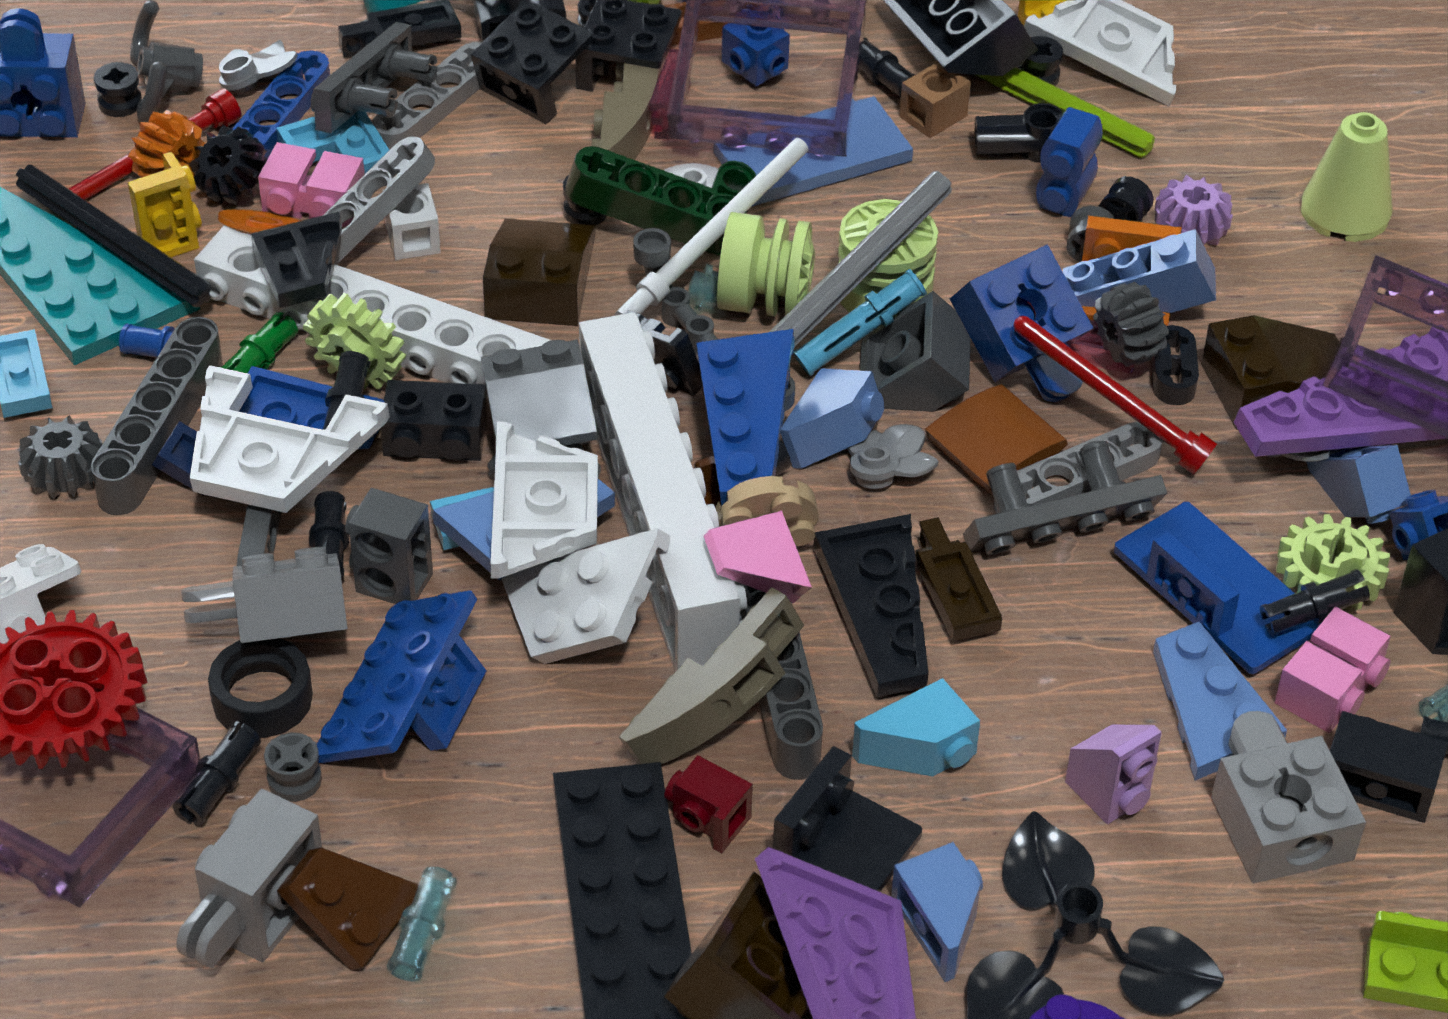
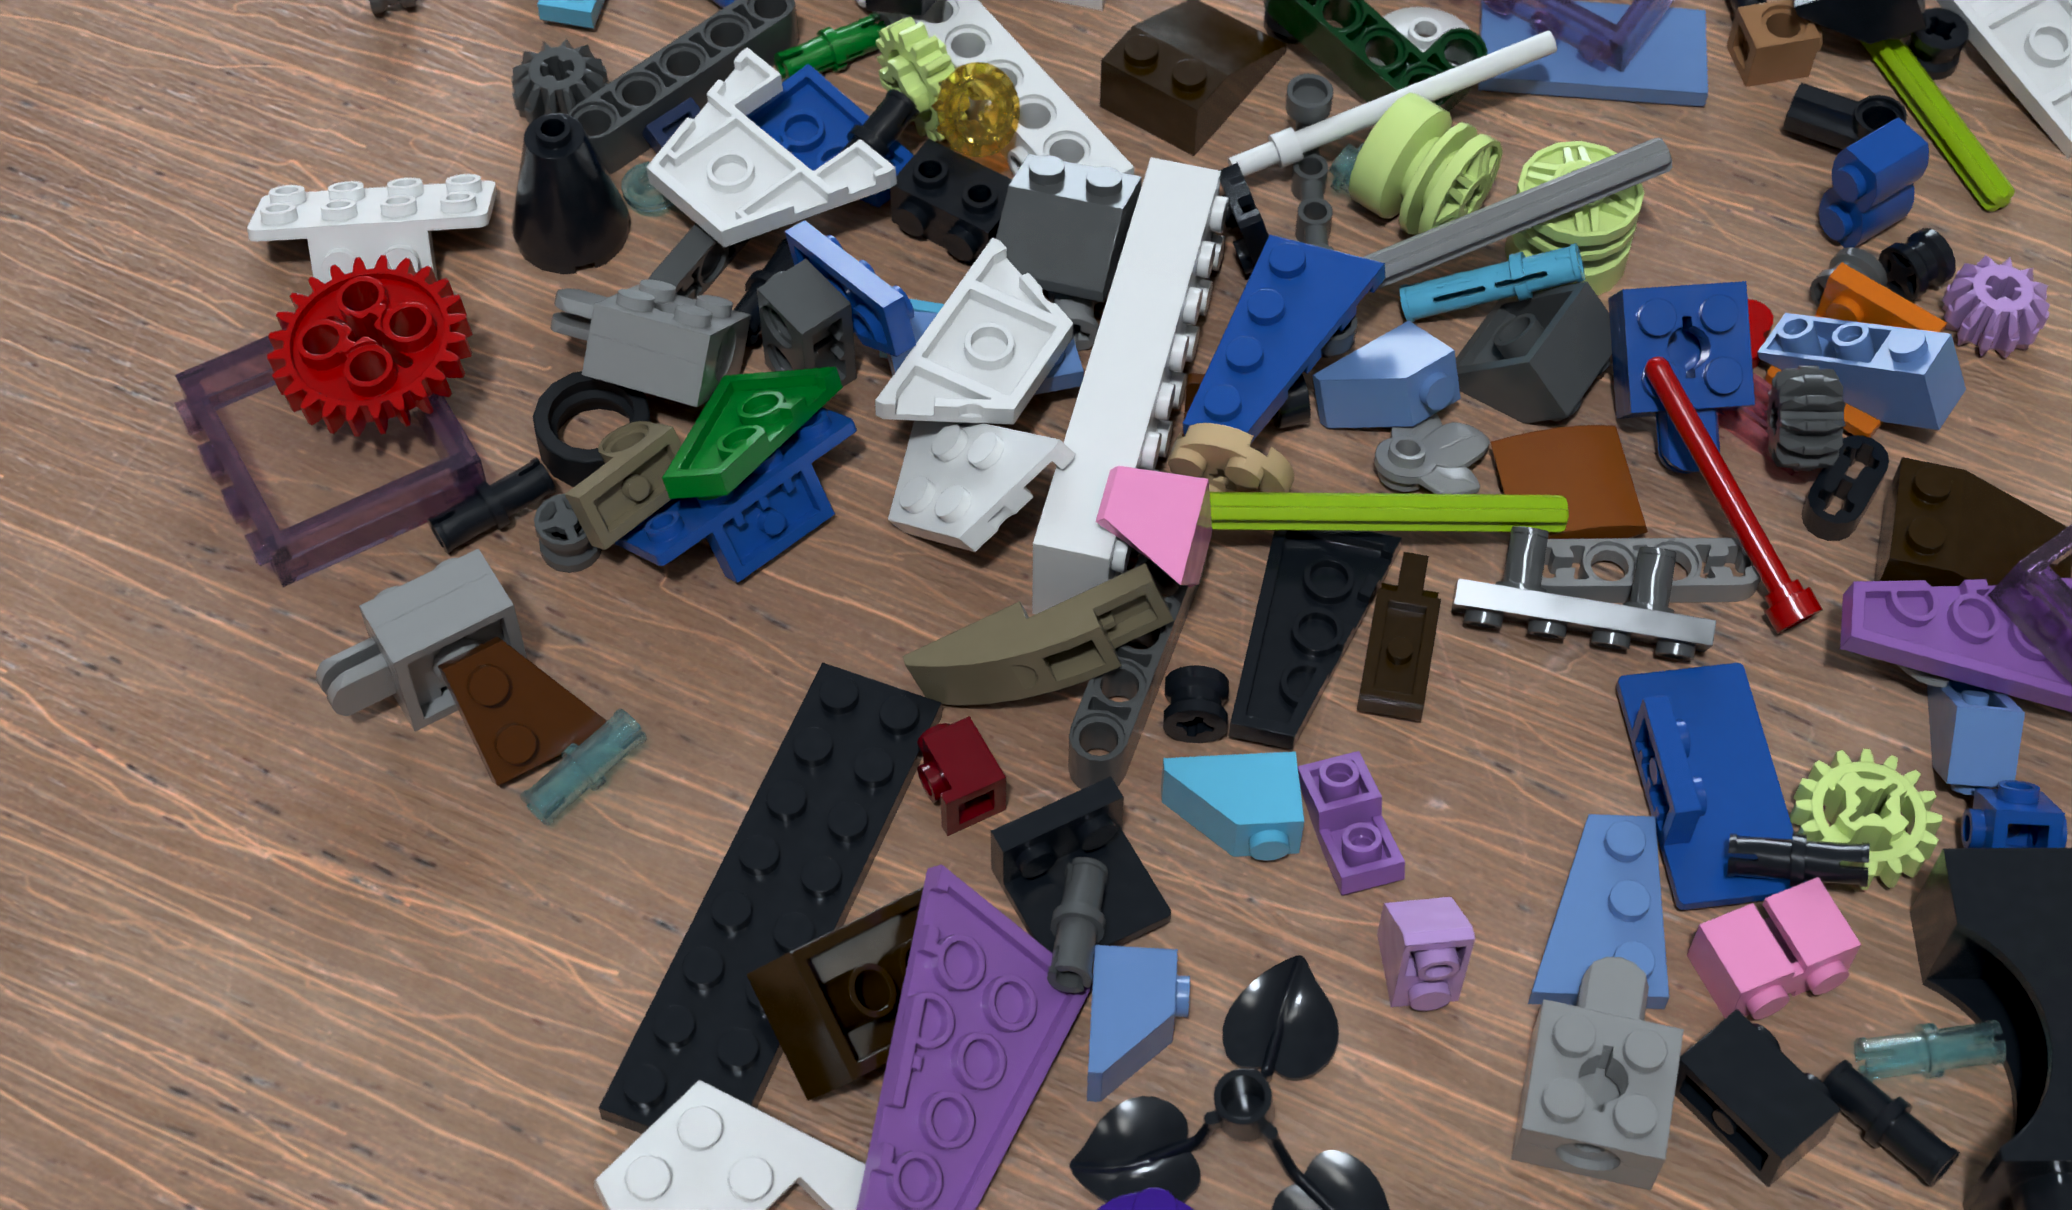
camera: 30 degrees right, 10 degrees up
none -> black cone [512,113,630,275]
none -> dark tan plate [565,421,682,550]
none -> clear light blue plate [621,162,674,217]
none -> green wing [662,367,843,501]
none -> blue wing [785,220,916,357]
none -> clear yellow gear [931,62,1020,157]
none -> dark grey pin [1047,857,1109,993]
none -> black wheel [1163,665,1229,743]
none -> lime axle [1210,492,1569,532]
none -> medium lavender slope [1298,751,1405,896]

